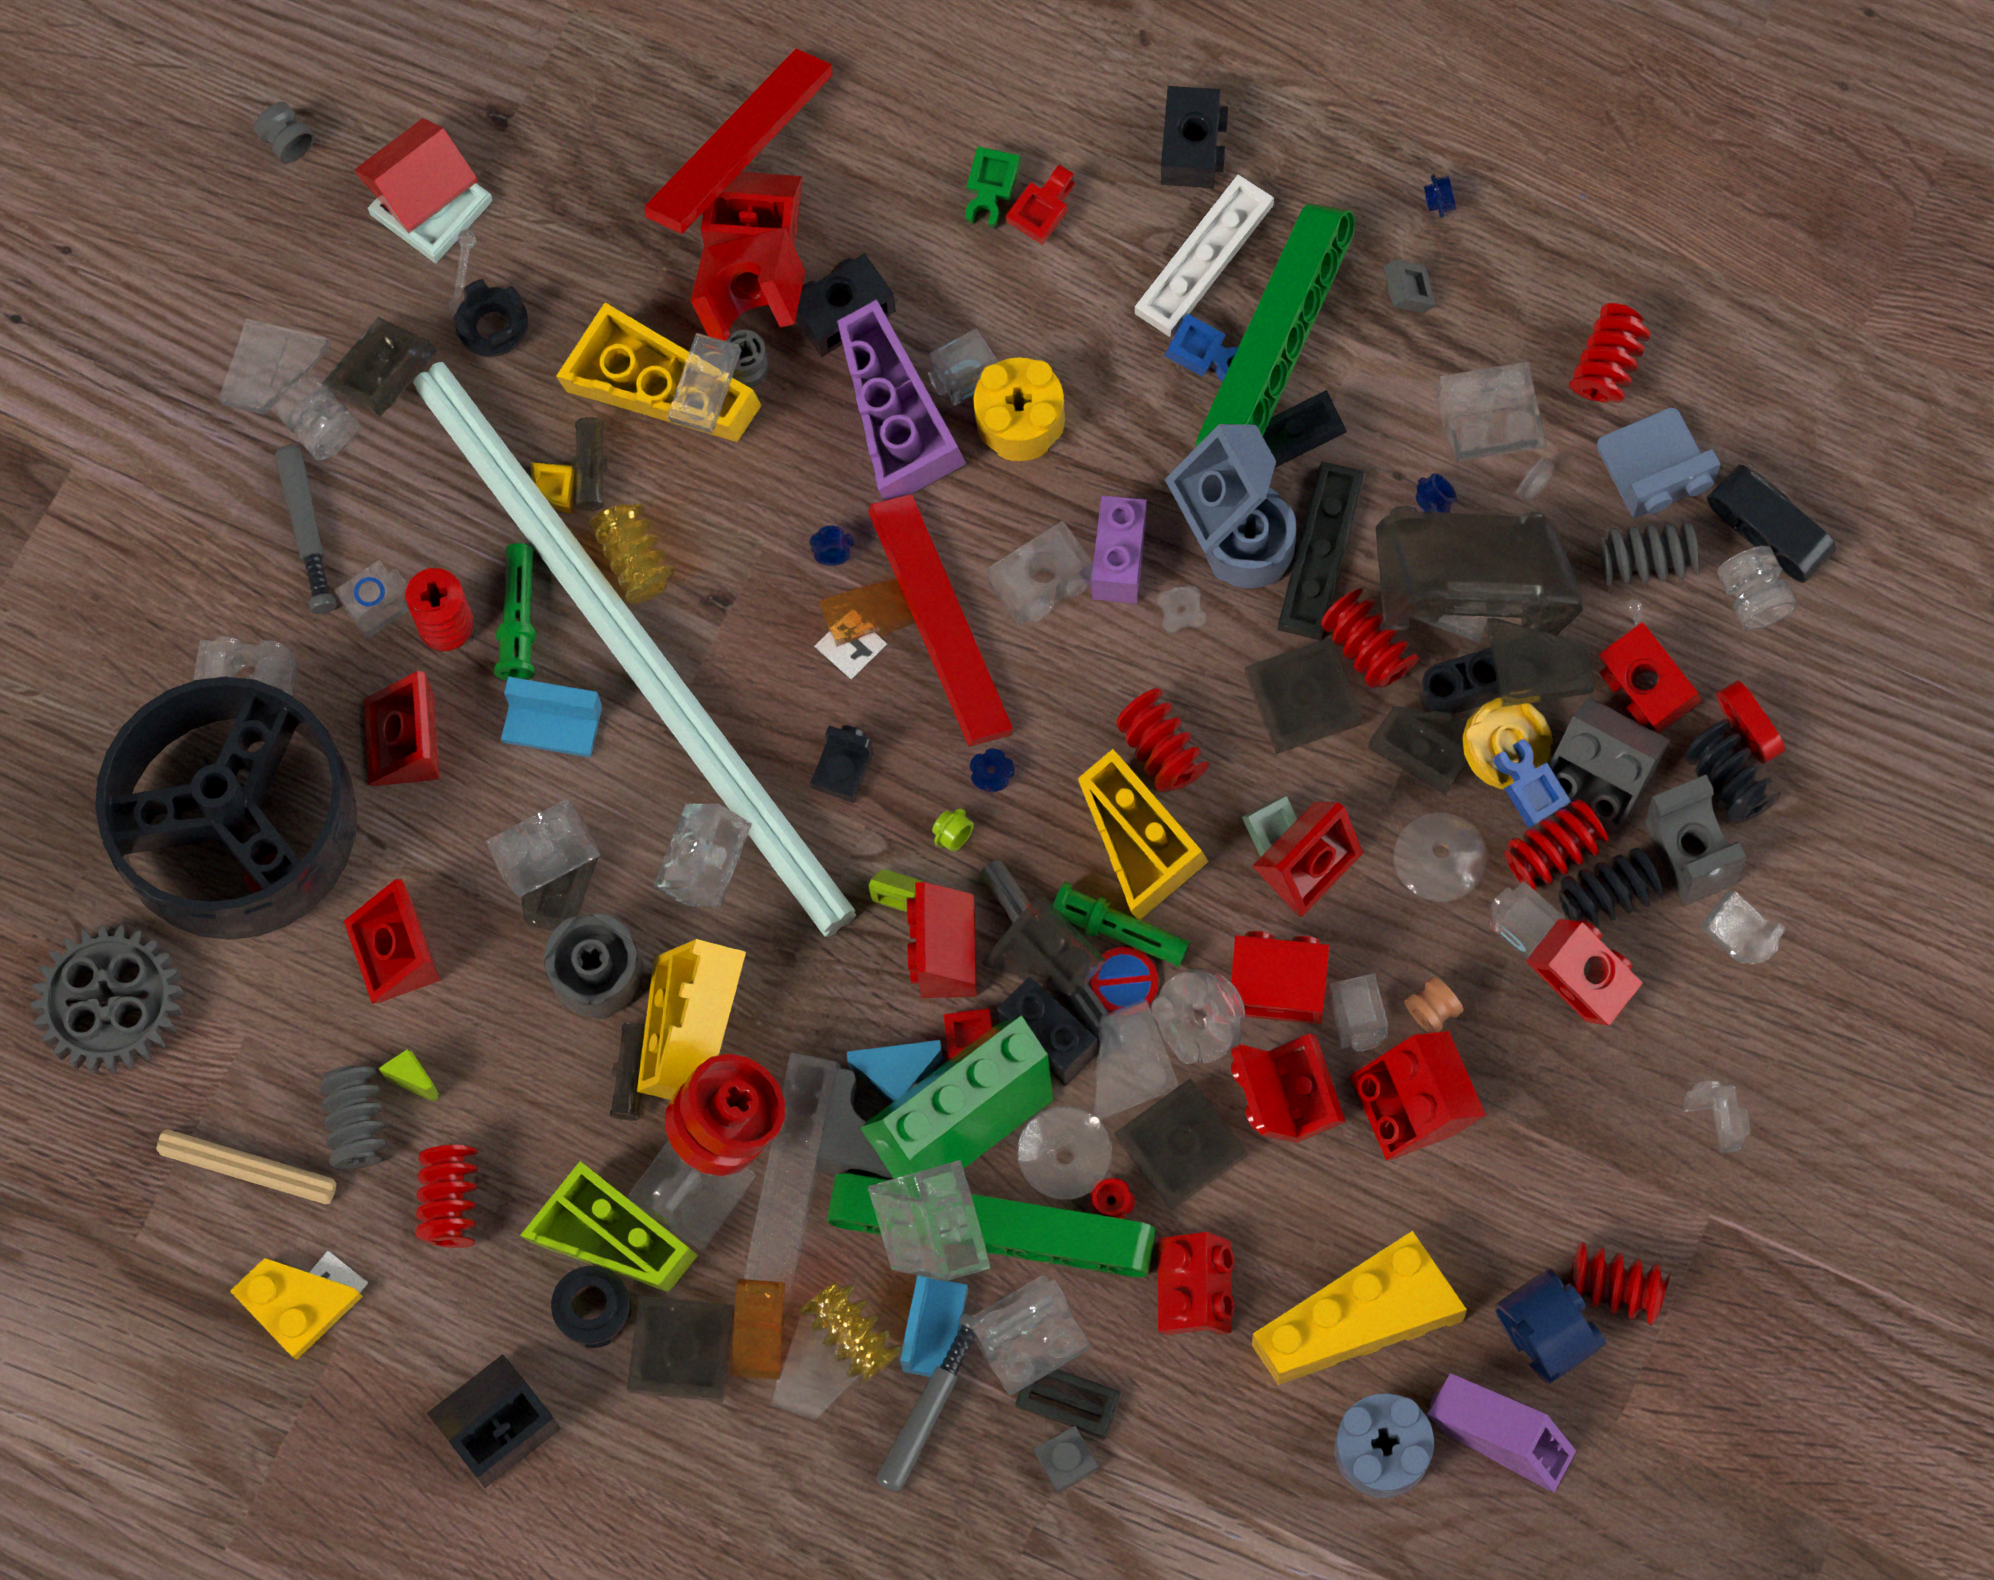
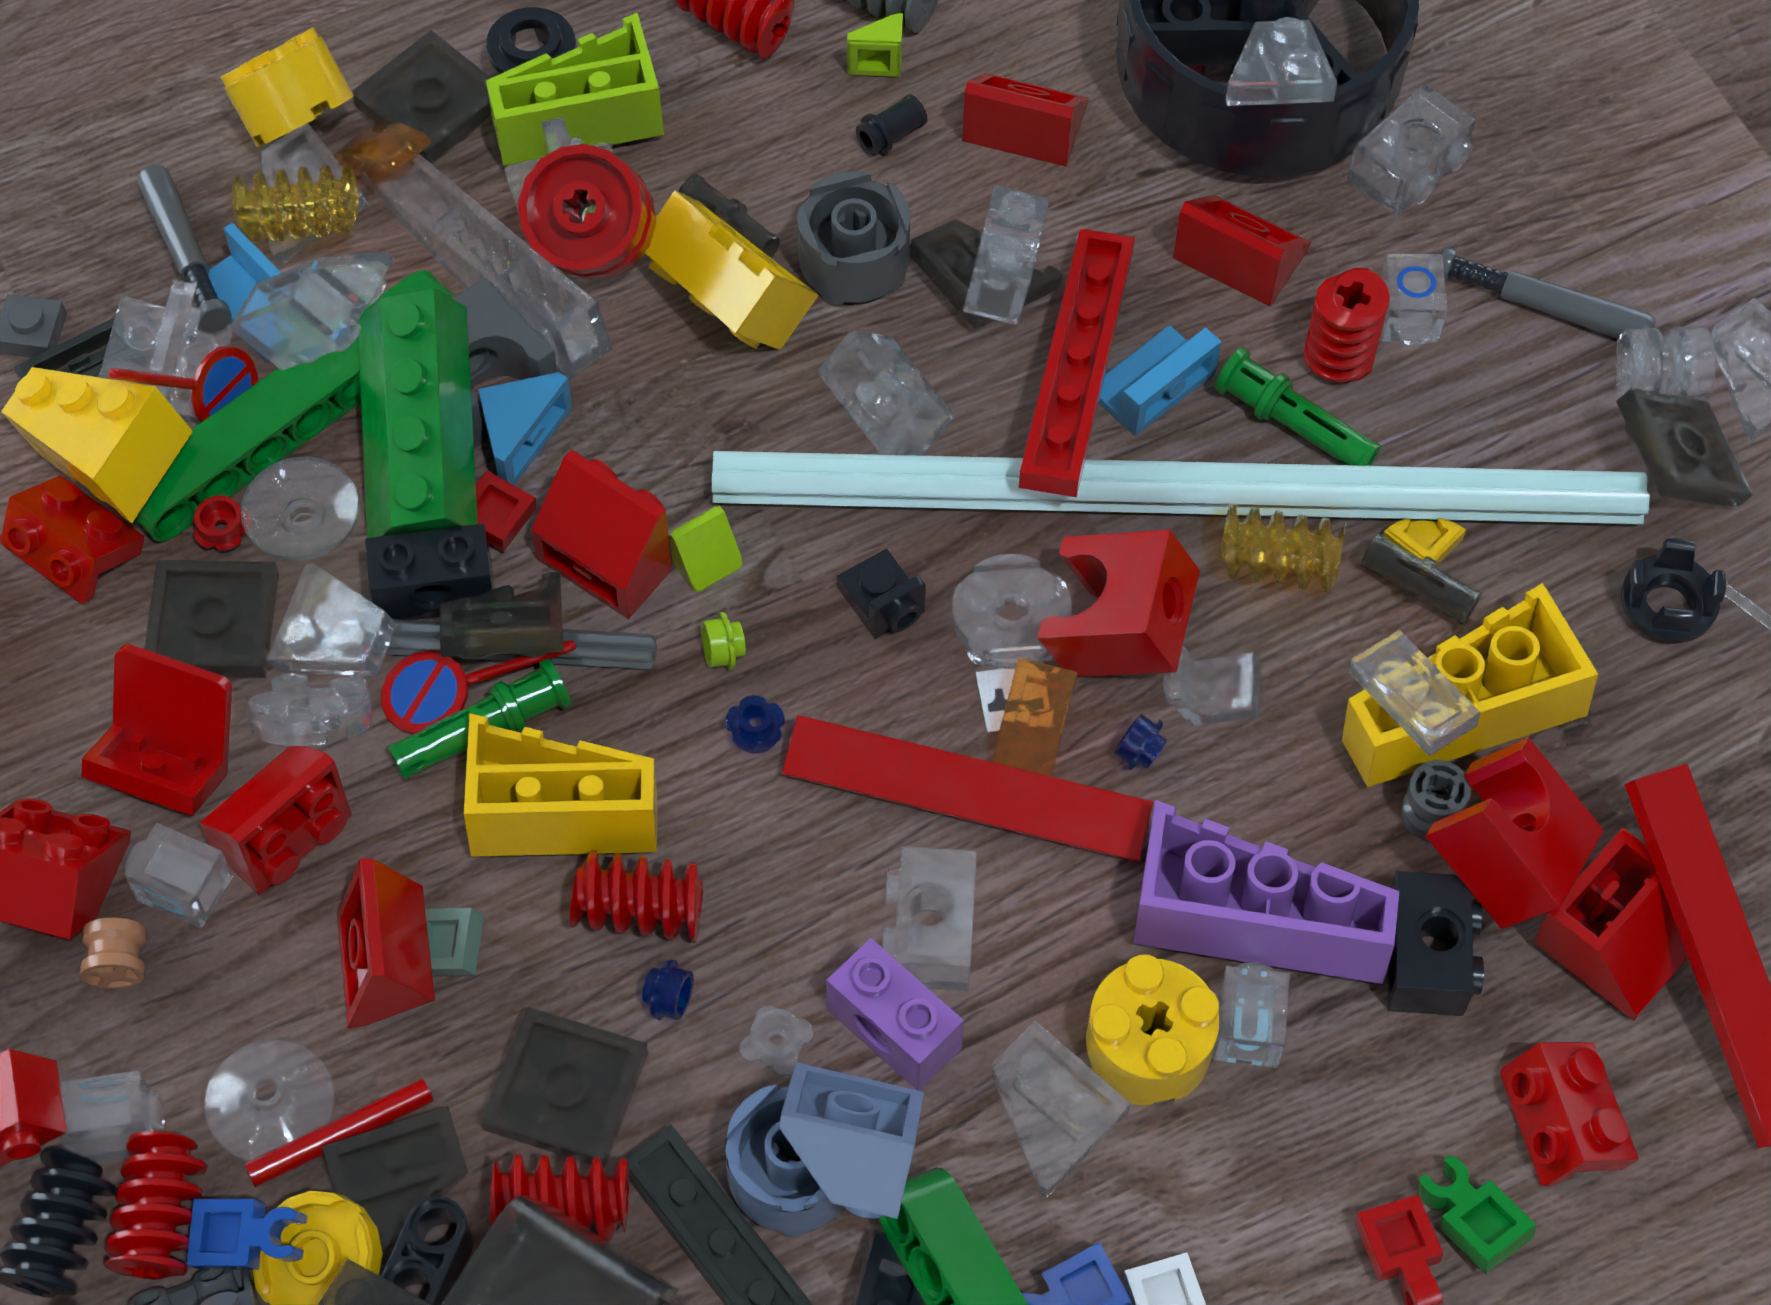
camera: 120 degrees right, 10 degrees down
none -> yellow wedge [1,367,193,523]
none -> piece [108,346,258,422]
none -> yellow brick [220,27,354,147]
none -> red bar [244,1079,434,1188]
none -> clear blue plate [642,959,694,1021]
none -> black pin [856,94,928,155]
none -> clear plate [952,554,1072,669]
none -> clear wing [991,1020,1131,1198]
none -> red plate [1019,229,1135,497]
none -> red piece [1037,529,1200,677]
none -> clear bracket [1164,647,1261,726]
none -> clear wing [1225,17,1337,106]
none -> red bracket [1500,1042,1639,1186]

